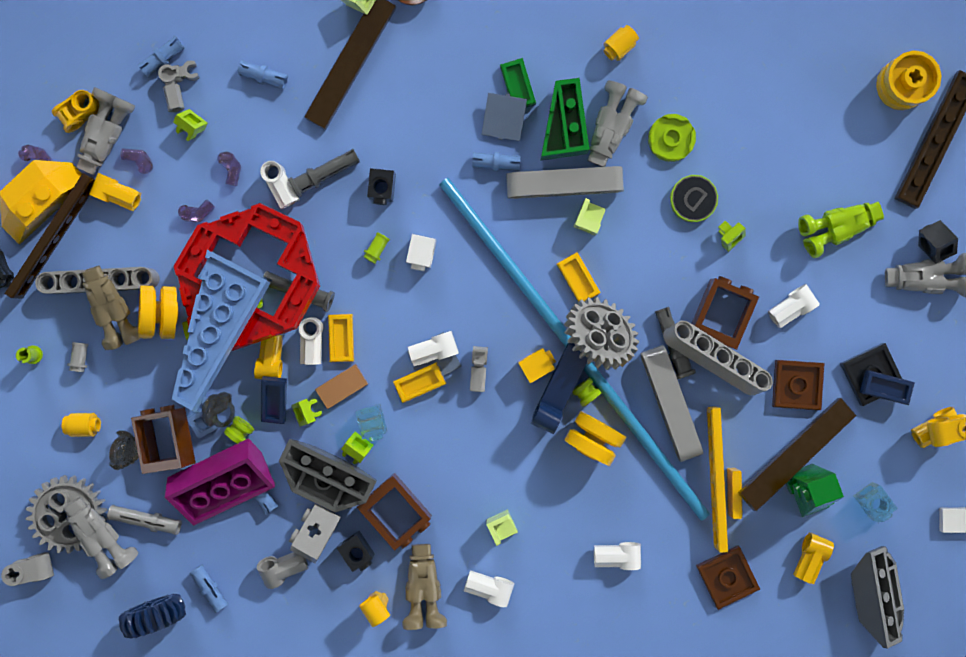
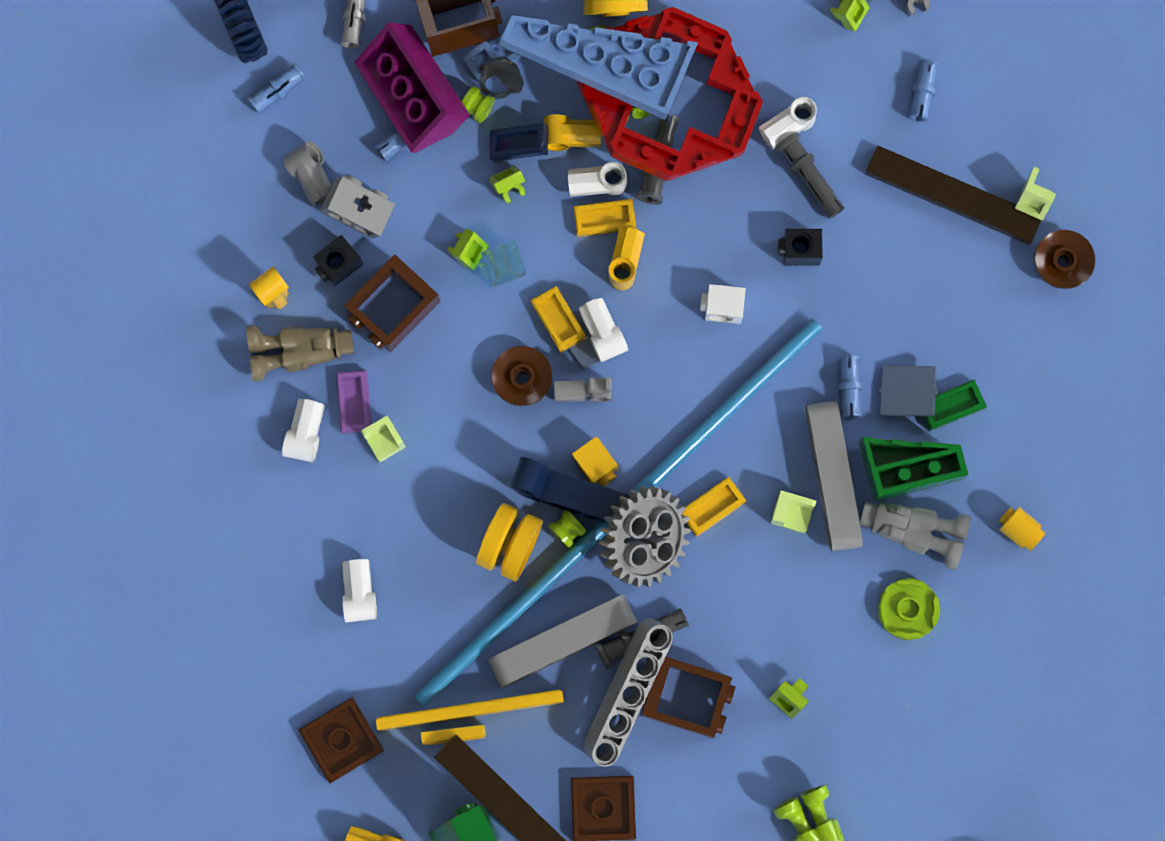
camera: 85 degrees right, 10 degrees down
clear purple arm [178,199,215,222] -> none
clear purple arm [217,151,241,186] -> none
dark grey wedge [279,439,377,512] -> none
medium nougat tile [315,364,368,409] -> none
lime pin [363,232,390,264] -> none
black tile [670,175,718,222] -> none
white piece [767,284,820,328] -> none
none -> medium lavender tile [336,370,372,434]
none -> reddish brown dish [491,346,552,406]
none -> yellow piece [608,227,645,291]

